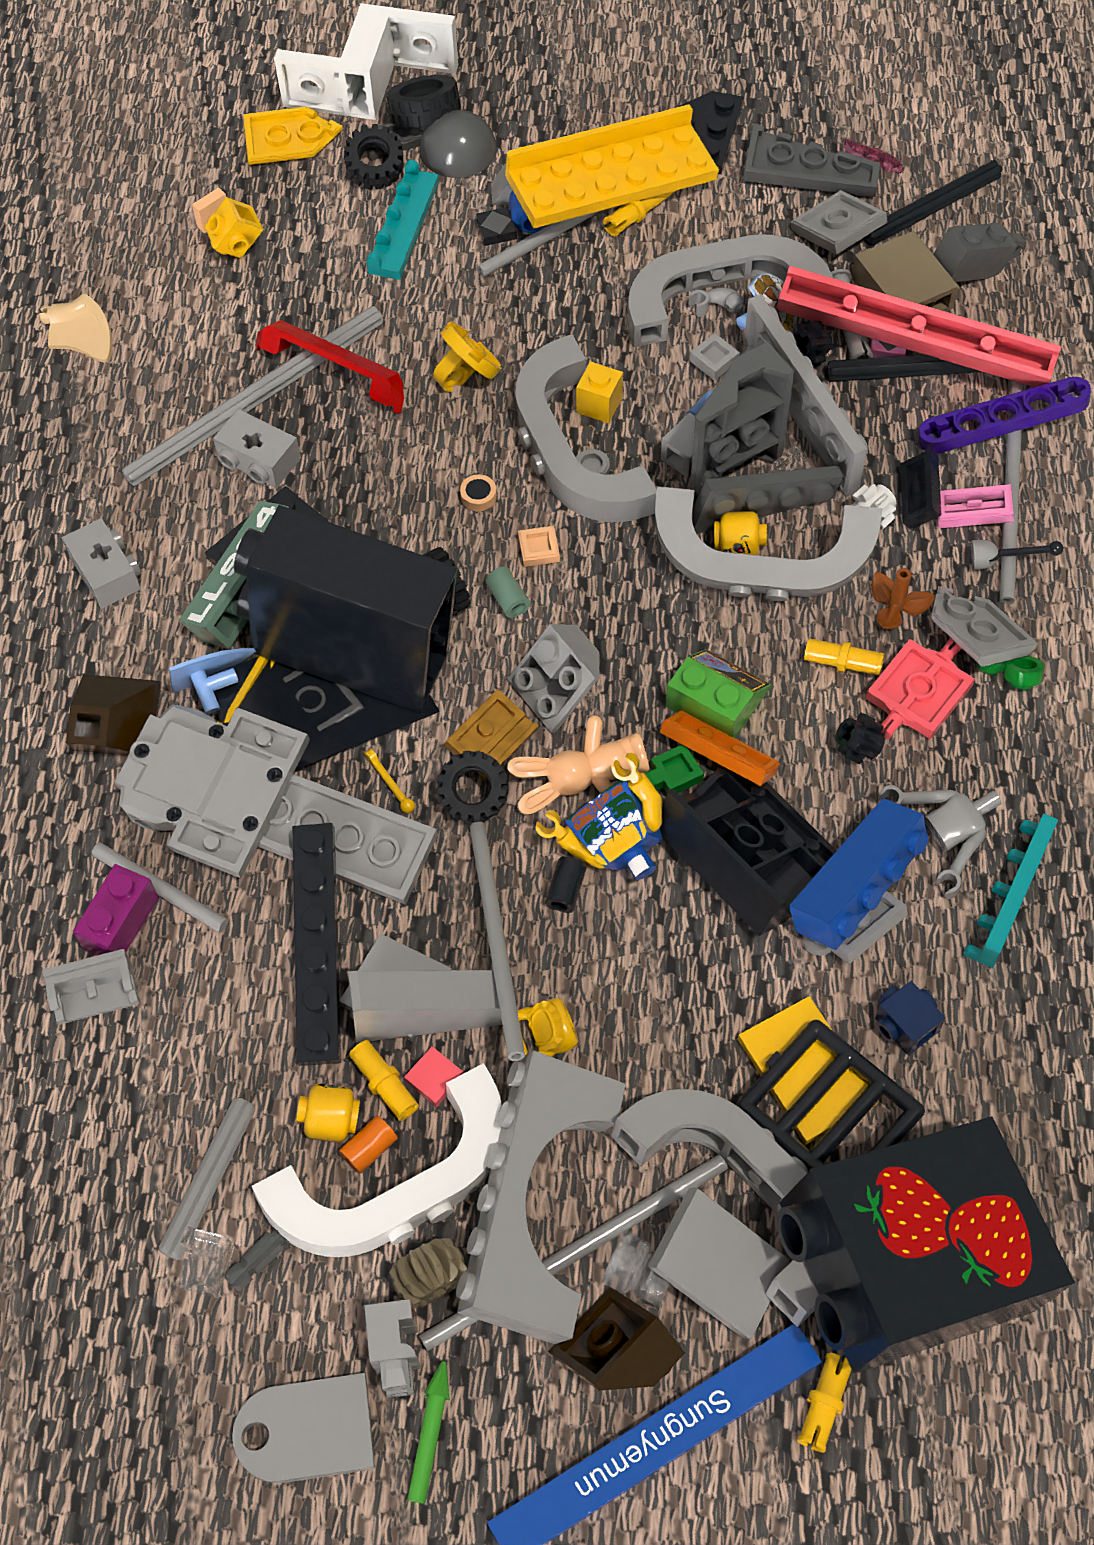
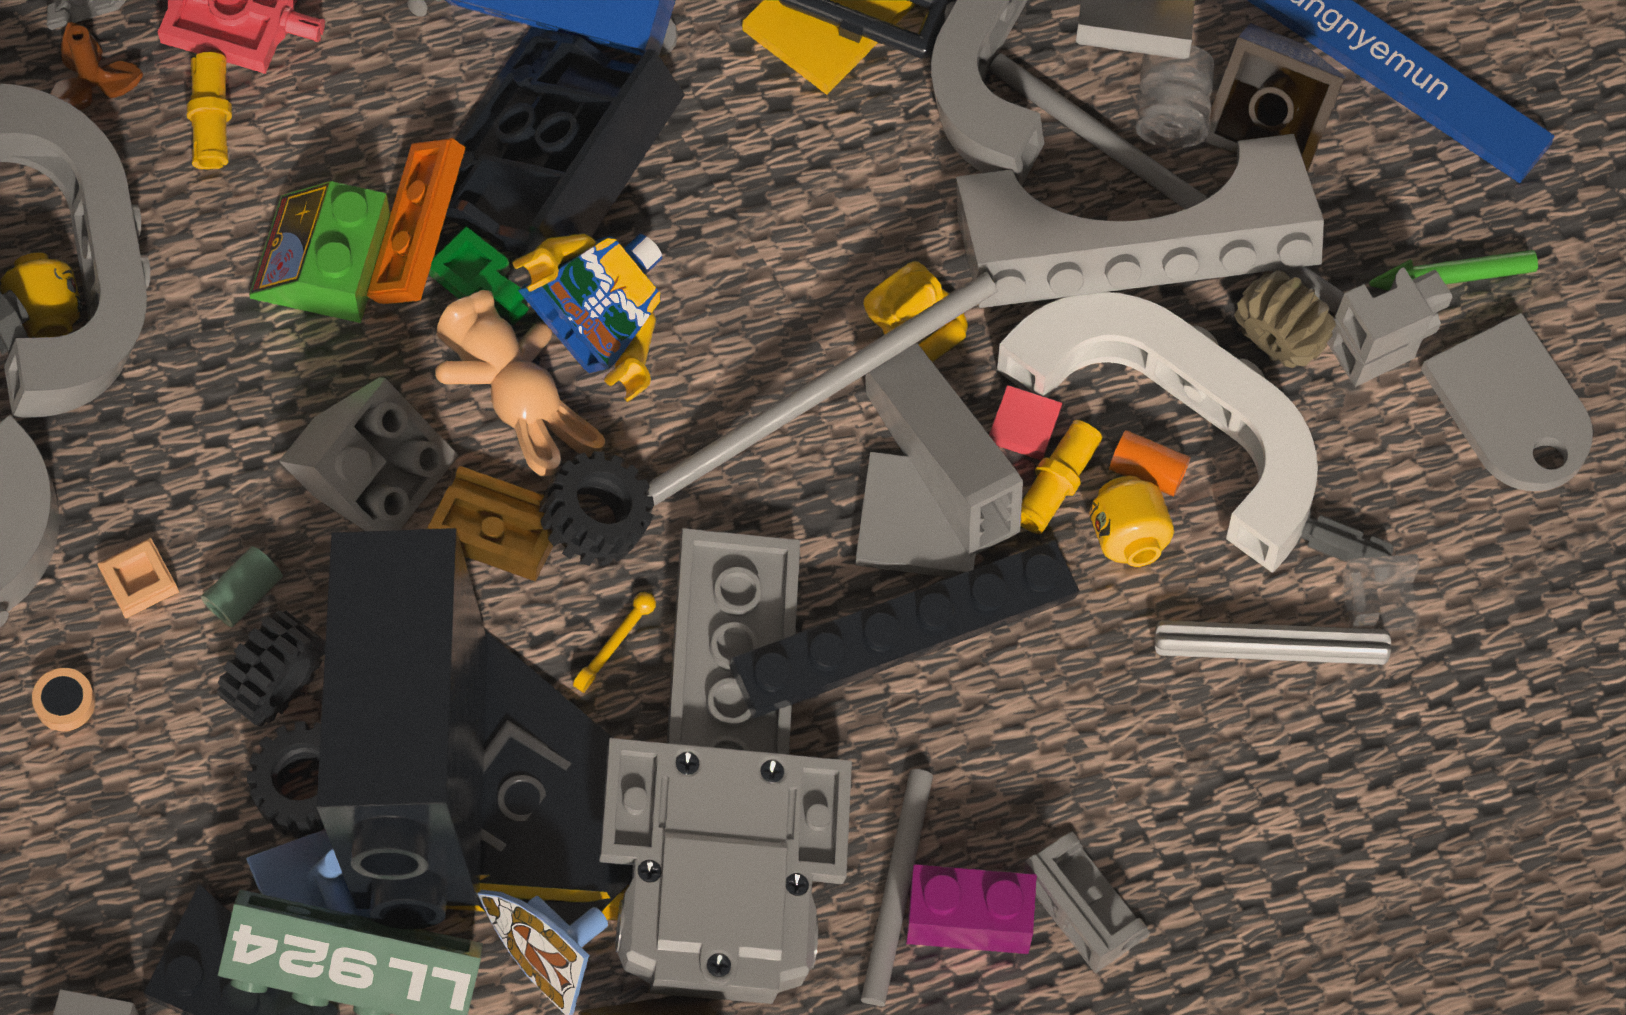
camera: 115 degrees left, 5 degrees up
black piece [545,856,587,913] -> none
black gear [836,712,885,764] -> none

